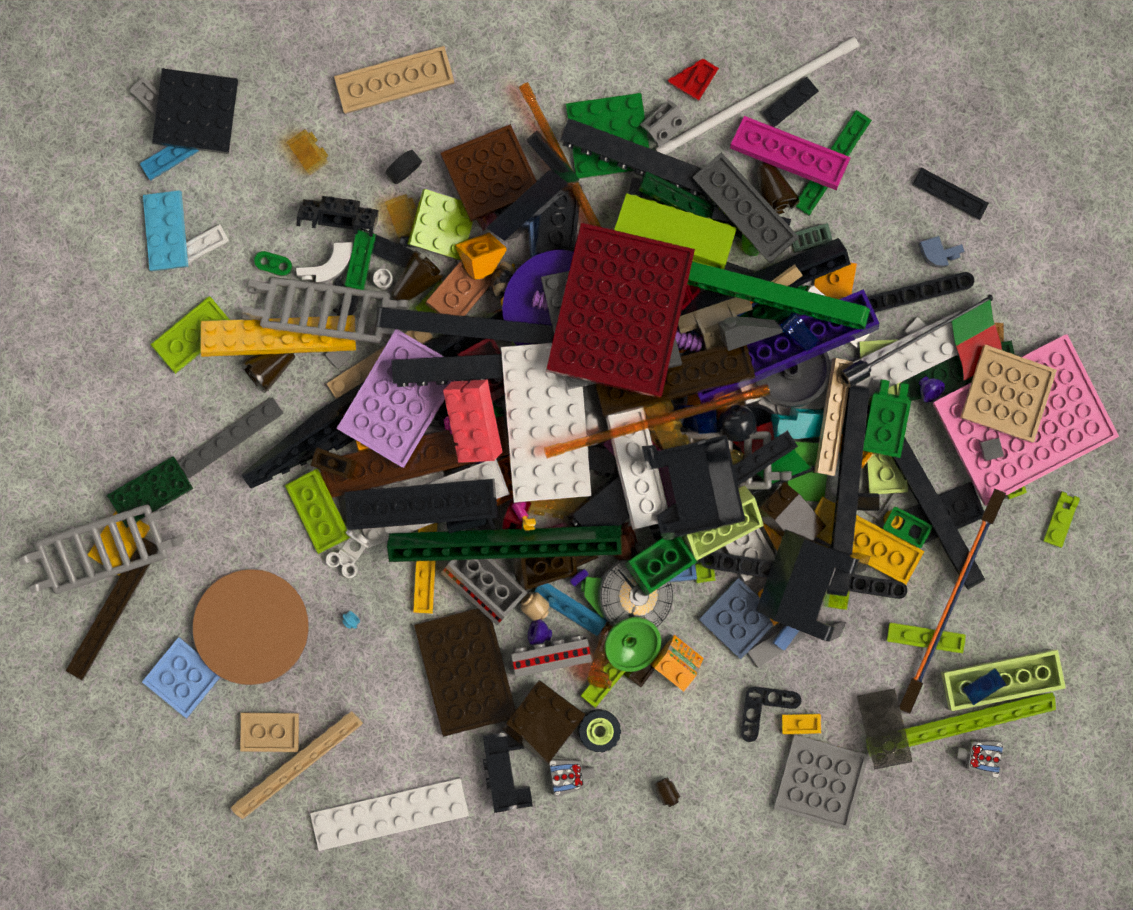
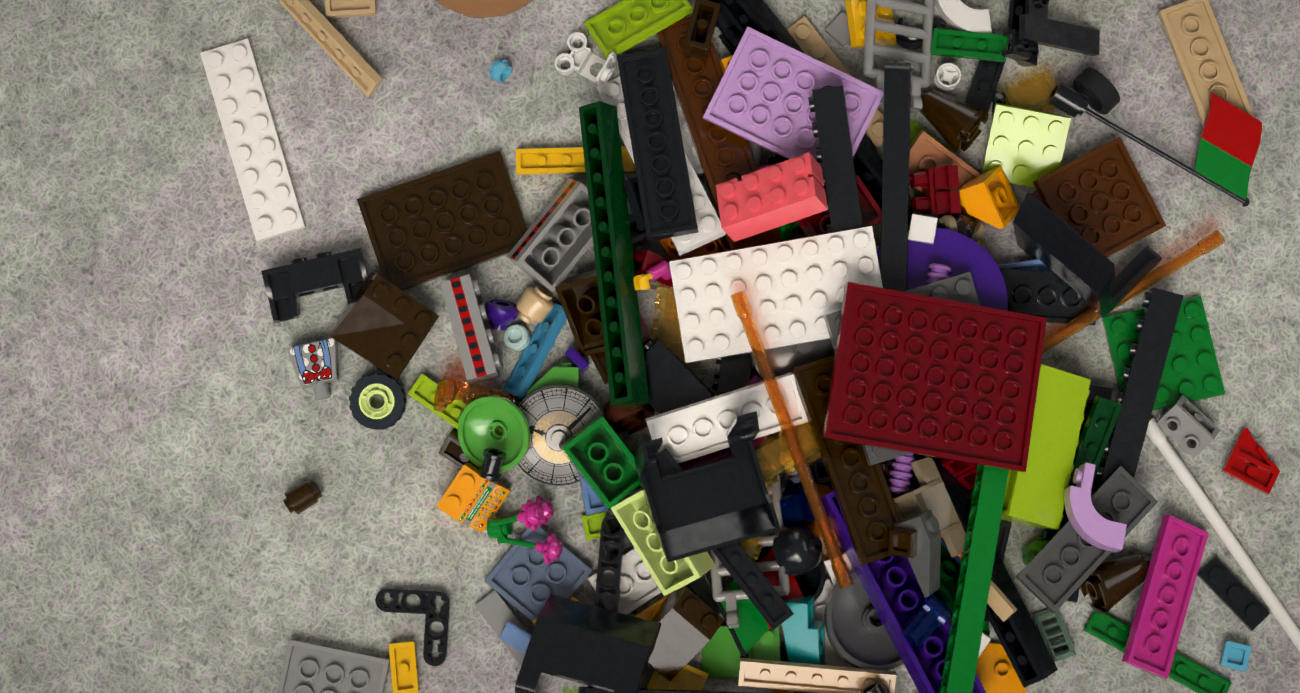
camera: 80 degrees right, 5 degrees down
none -> black bush [478,448,506,481]
none -> dark pink plant [487,496,563,564]
none -> light aqua tile [504,324,530,351]
none -> dark brown tile [889,526,917,558]
none -> white tile [908,214,938,244]
none -> dark red hips [909,165,961,214]
none -> black tile [1019,14,1100,56]
none -> flag [1047,81,1262,207]
none -> lavender arch [1064,463,1127,553]
none -> medium azure plate [1219,641,1252,672]

